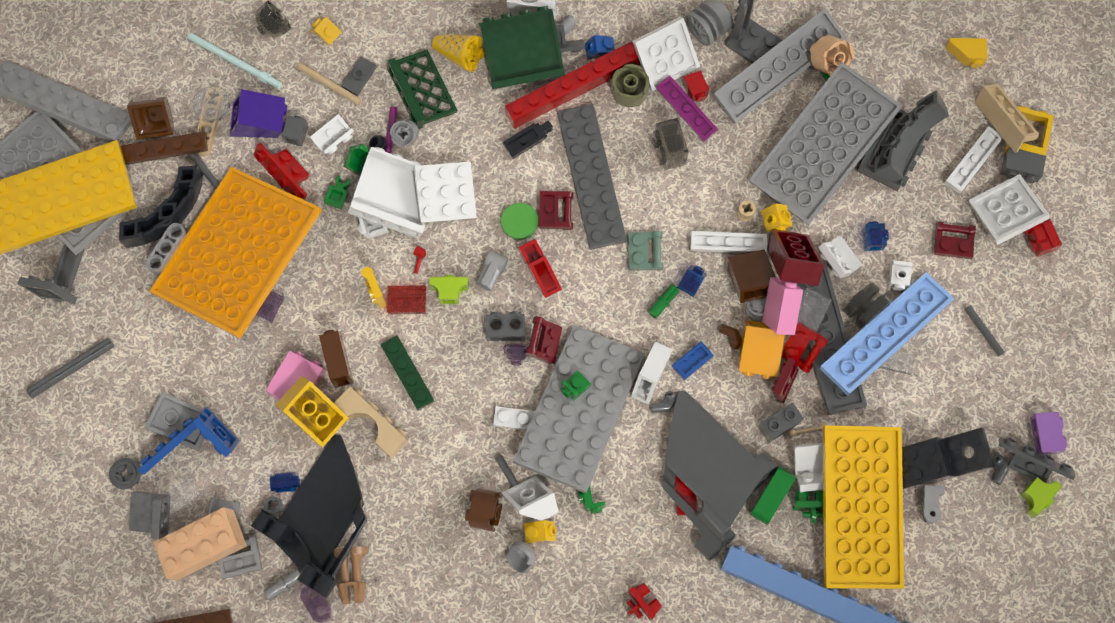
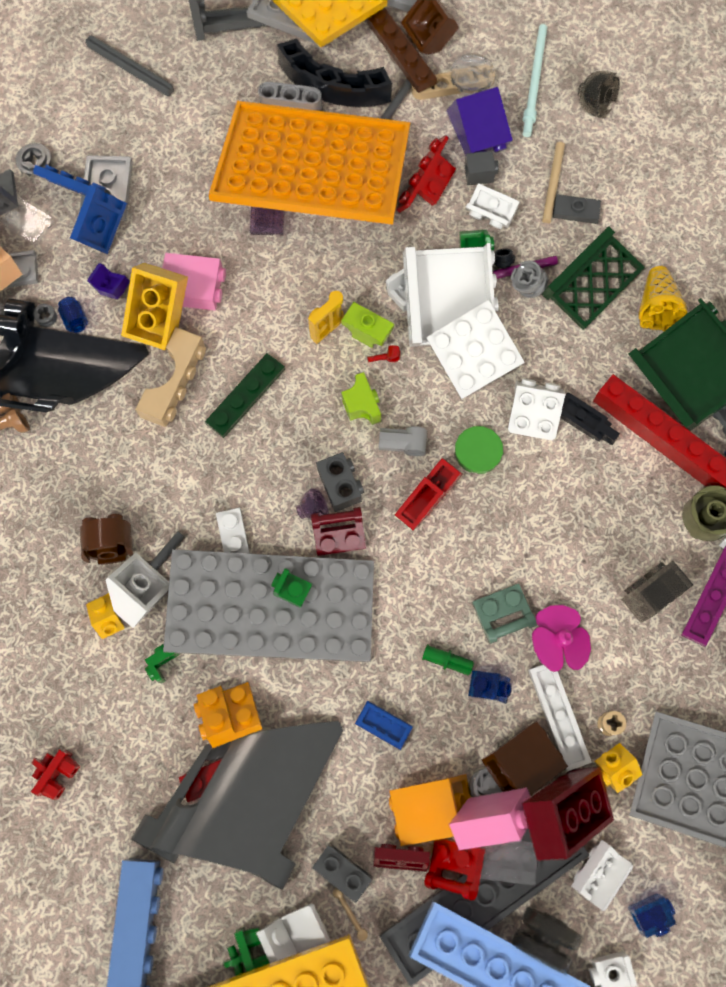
camera: 70 degrees right, 0 degrees up
yellow bracket [310,17,342,45] -> none
reddish brown brick [319,330,354,388] -> none
green plate [324,175,350,210] -> none
clear red plate [387,285,427,314] -> none
light grey hair [506,541,536,573] -> none
dark red plate [539,191,574,230] -> none
dark grey plate [557,104,627,250] -> none
white slope [631,342,673,405] -> none
dark grey arm [651,391,676,413] -> none
reddish brown arm [719,324,742,349] -> none
green beam [750,466,796,525] -> none
none -> dark purple bracket [87,263,130,300]
none -> light orange plate [193,682,263,748]
none -> lime brick [341,302,394,348]
none -> white bracket [508,378,565,440]
none -> dark pink piece [532,605,591,672]

